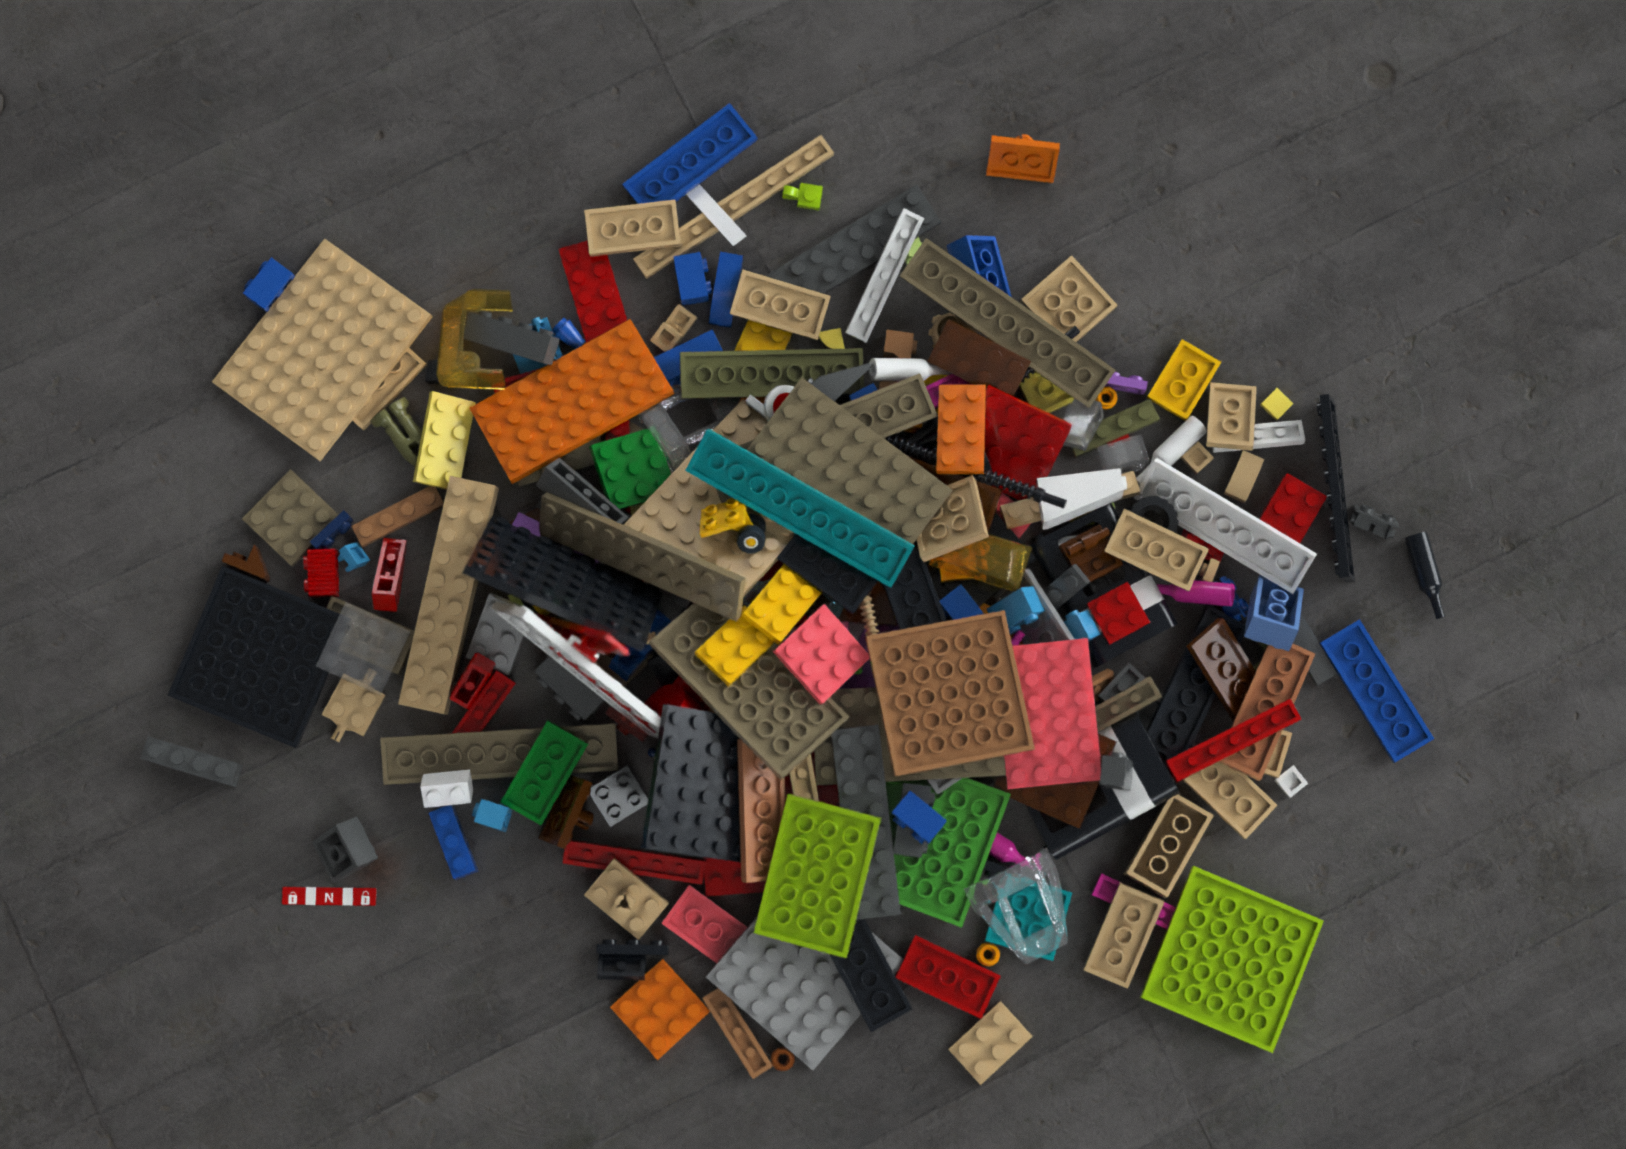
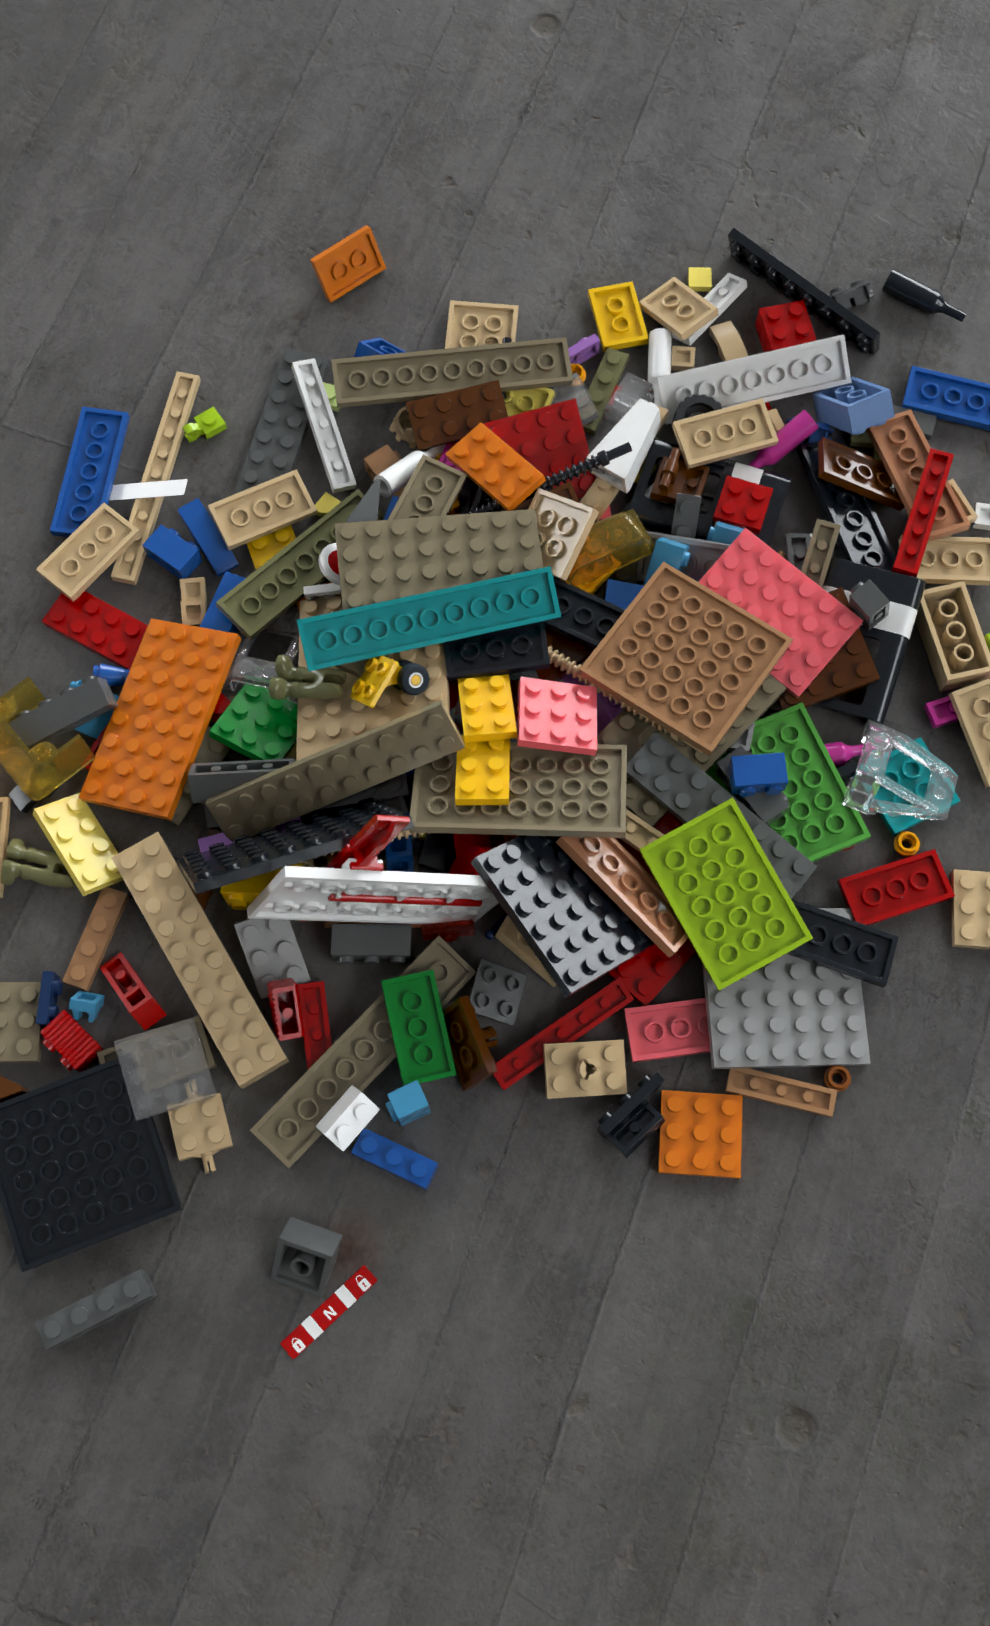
camera: 40 degrees left, 10 degrees down
none -> olive piece [269,655,347,700]

